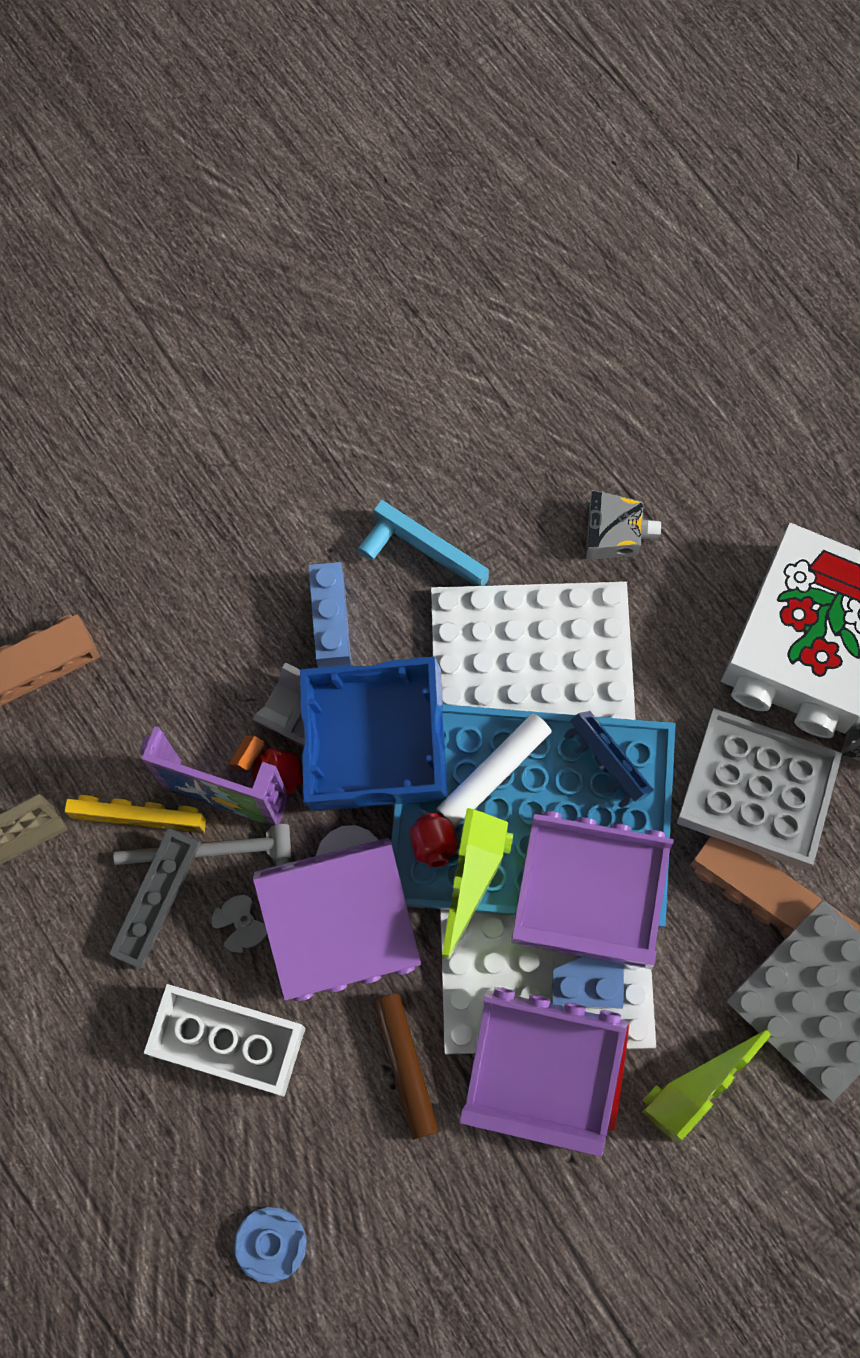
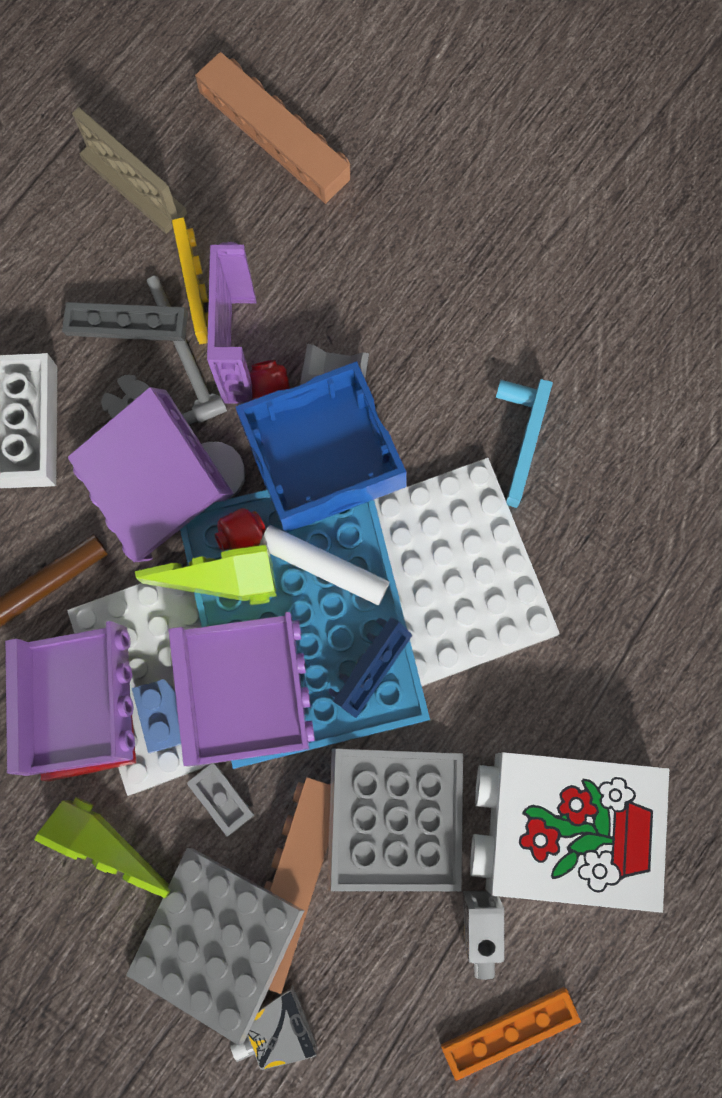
camera: 70 degrees right, 5 degrees up
orange tile [228,736,264,771] -> none
medium blue brick [309,562,352,668] -> none
light grey torso [586,490,661,560] -> none
none -> light grey plate [187,763,255,837]

